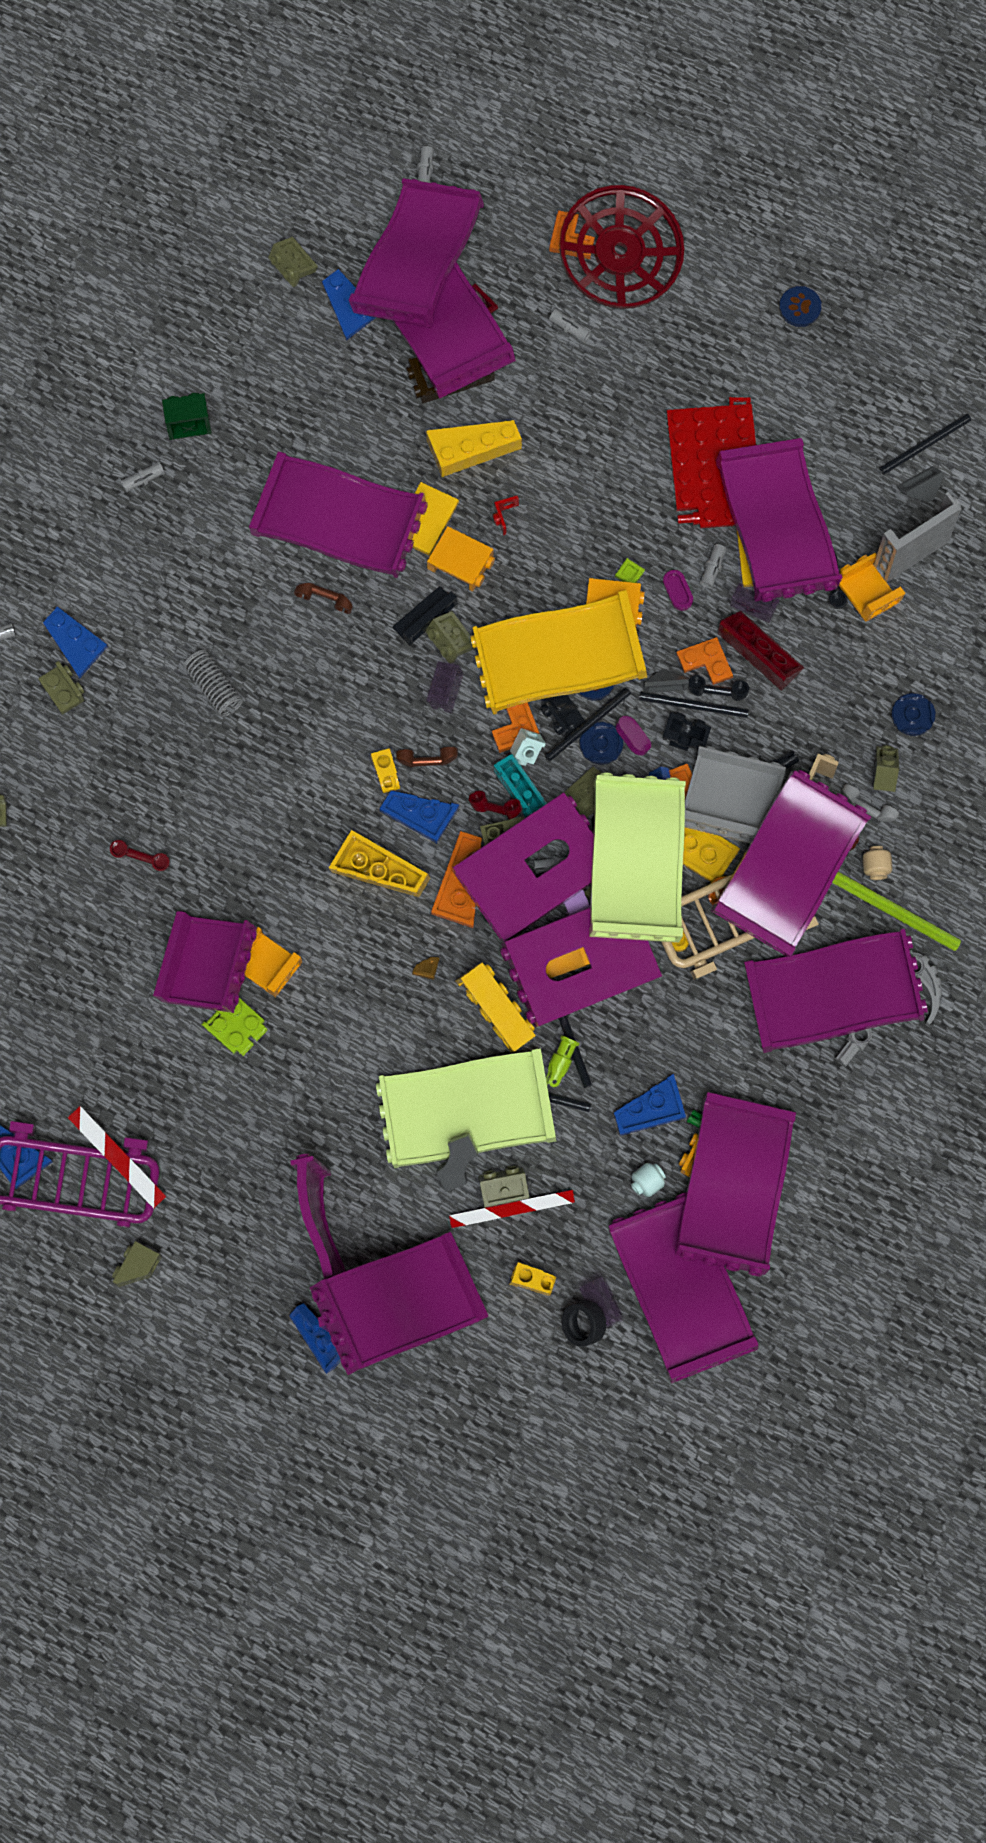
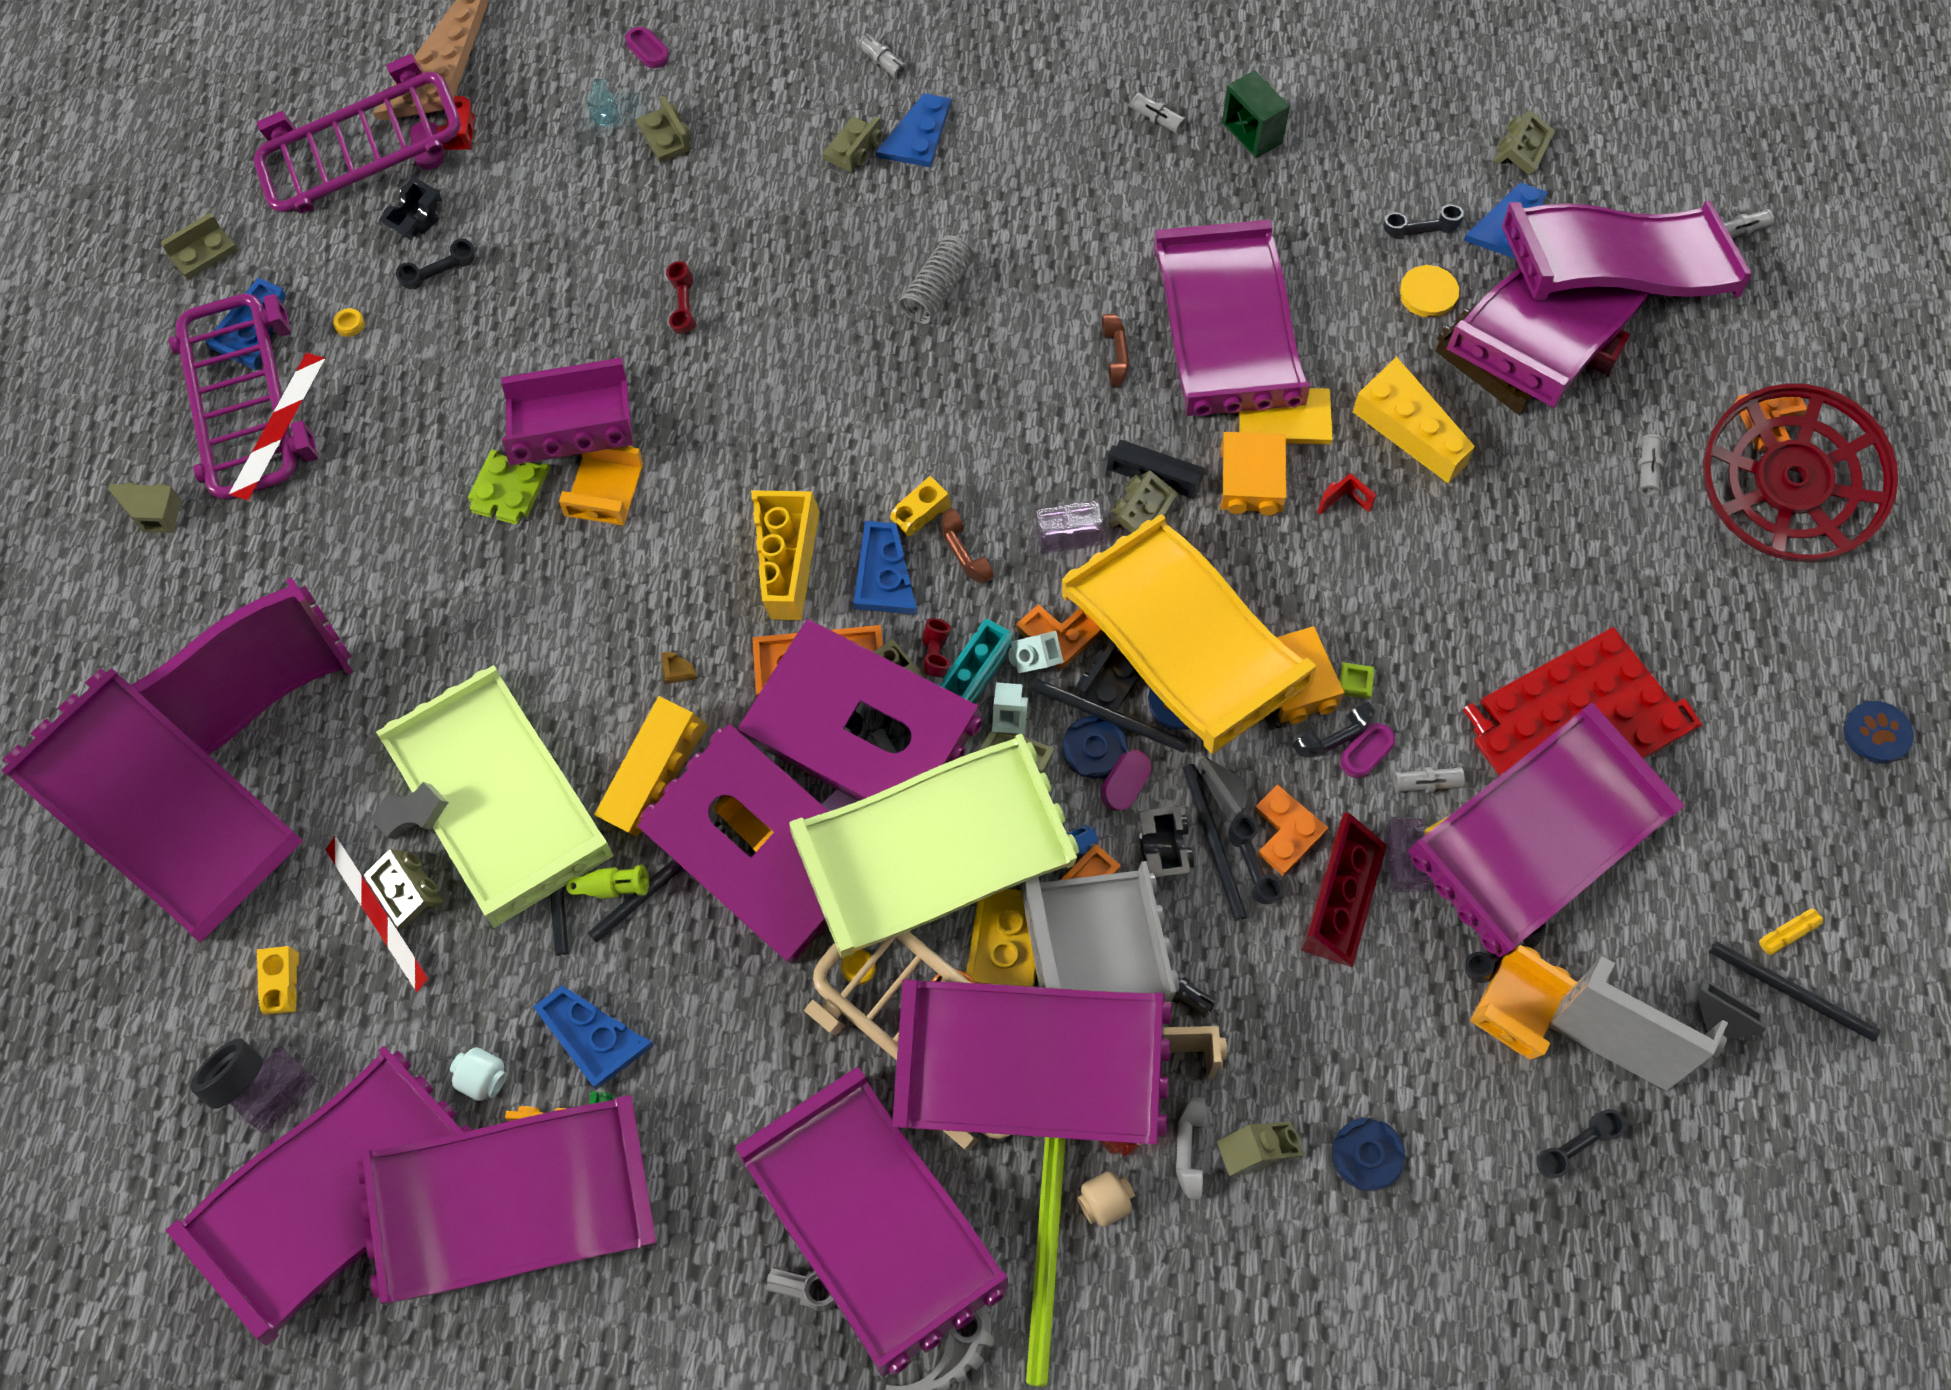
camera: 65 degrees right, 10 degrees down
none -> yellow tile [333,308,365,337]
none -> black bar [396,239,475,289]
none -> light aqua brick [992,682,1028,734]
none -> black bar [1292,702,1375,757]
none -> black bar [1383,204,1464,239]
none -> yellow tile [1400,265,1459,317]
none -> black bar [1536,1109,1626,1179]
none -> yellow axle [1759,908,1823,955]

